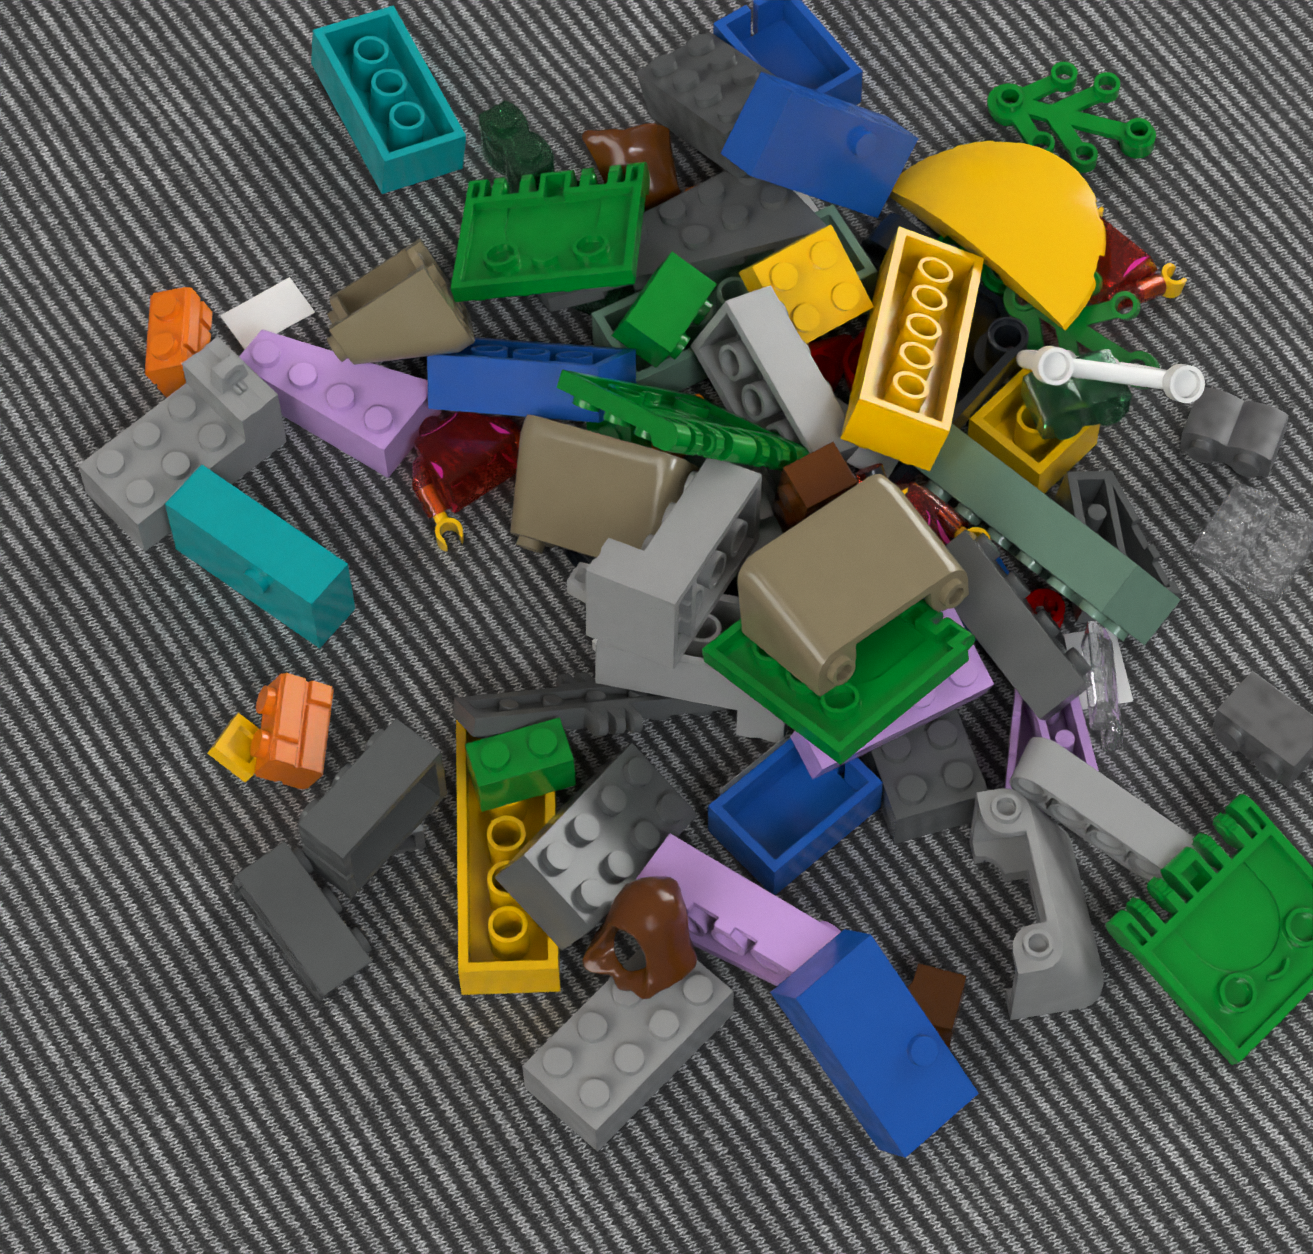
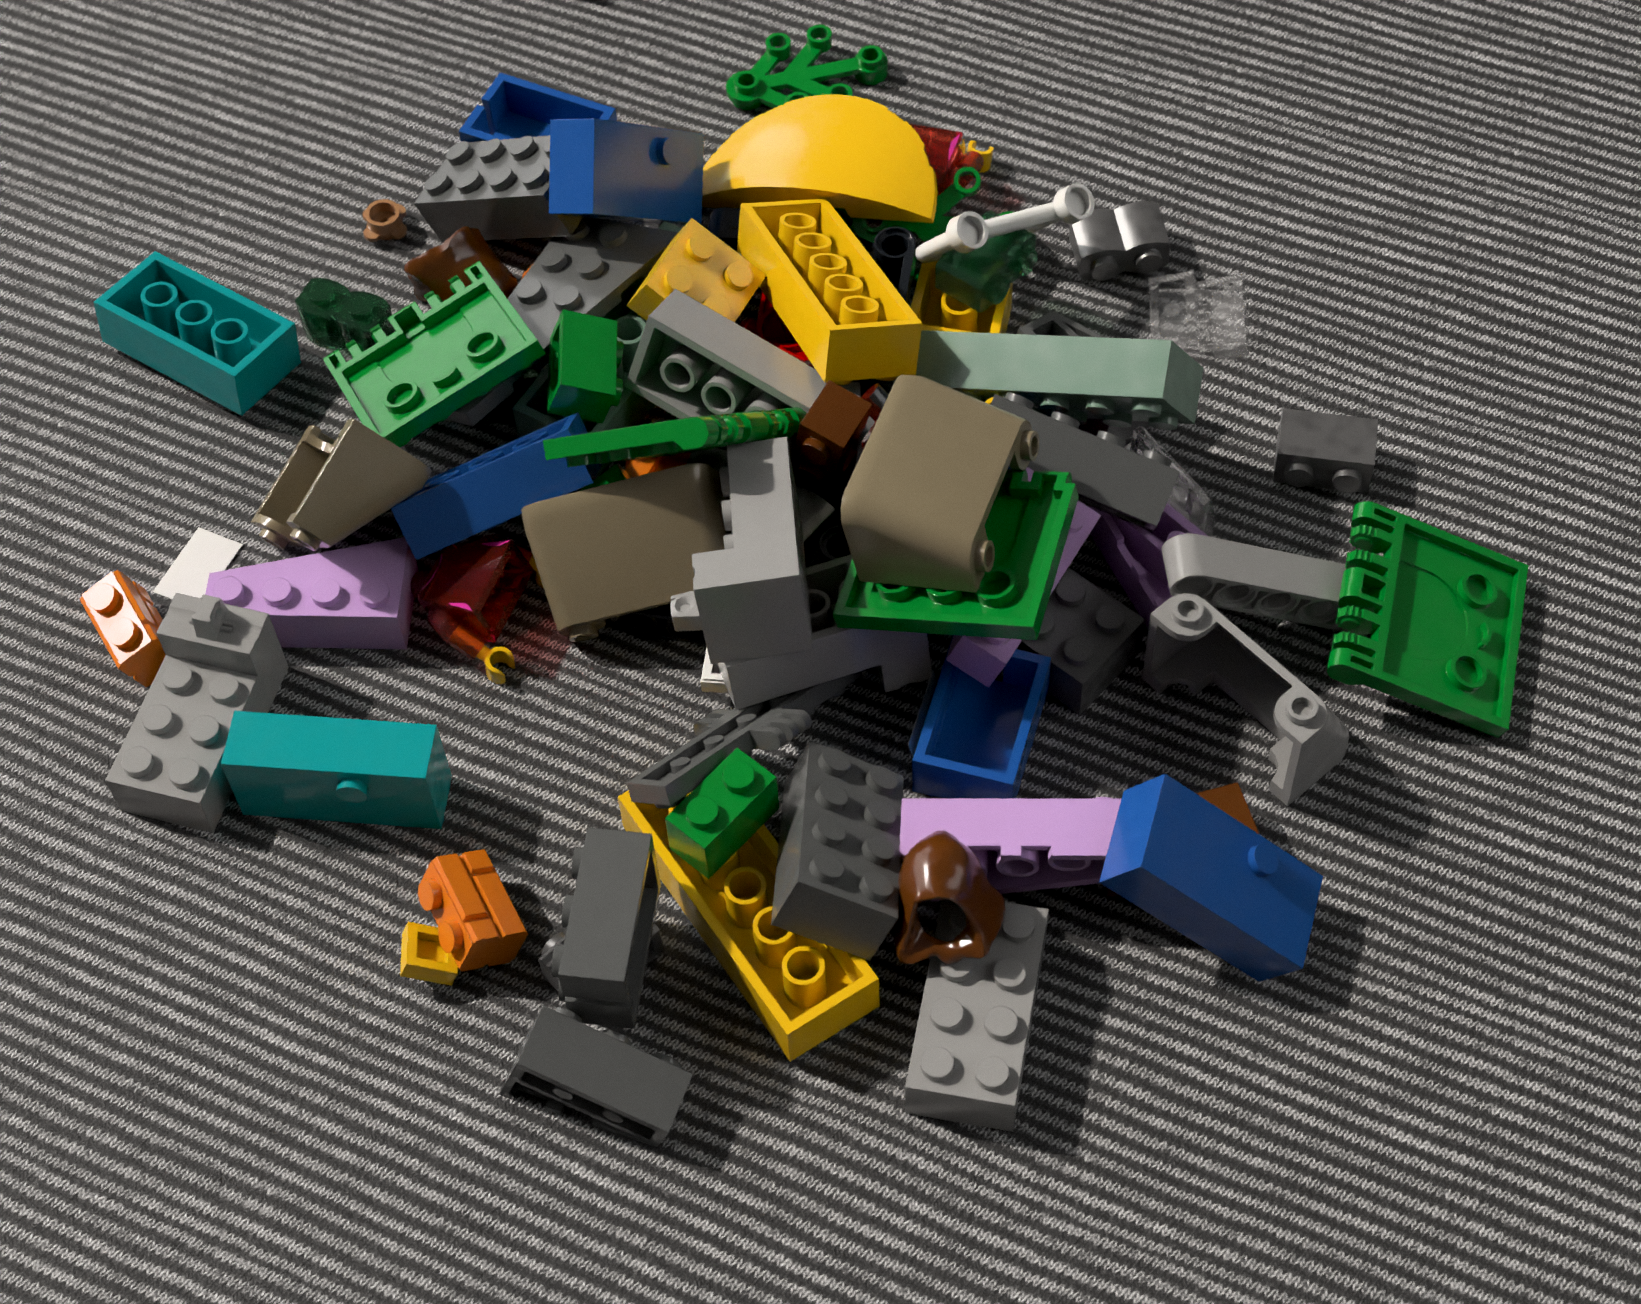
camera: 30 degrees left, 5 degrees down
none -> medium nougat plate [363,199,407,242]

